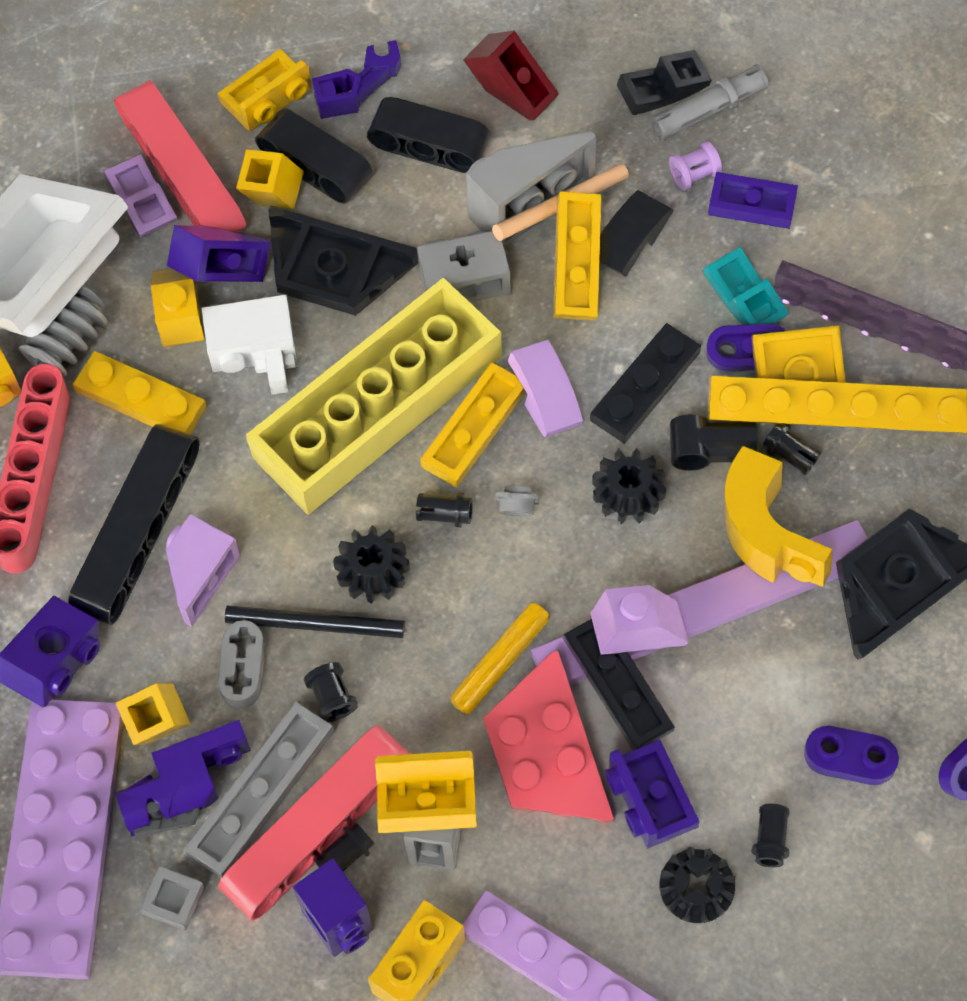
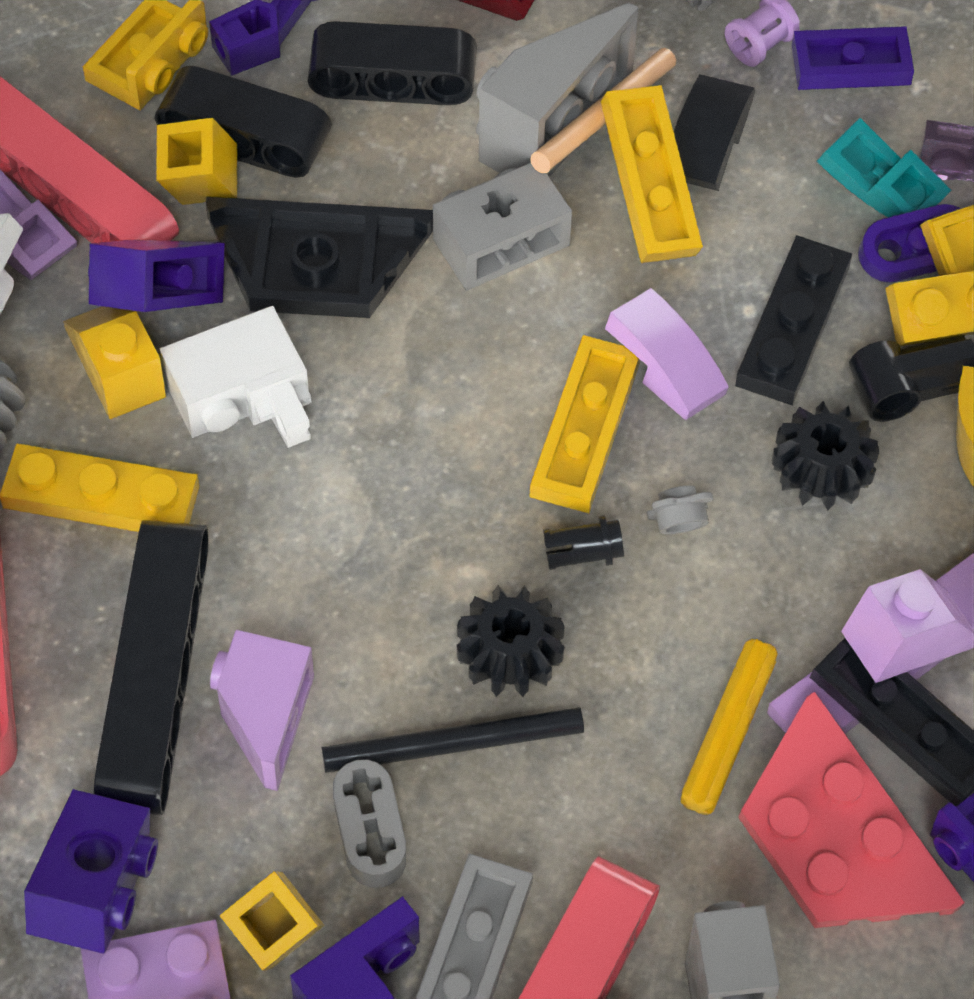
camera: 20 degrees left, 5 degrees down
light yellow brick [246,278,502,515] -> none
black bush [303,662,358,722] -> none
yellow bracket [375,751,477,833] -> none

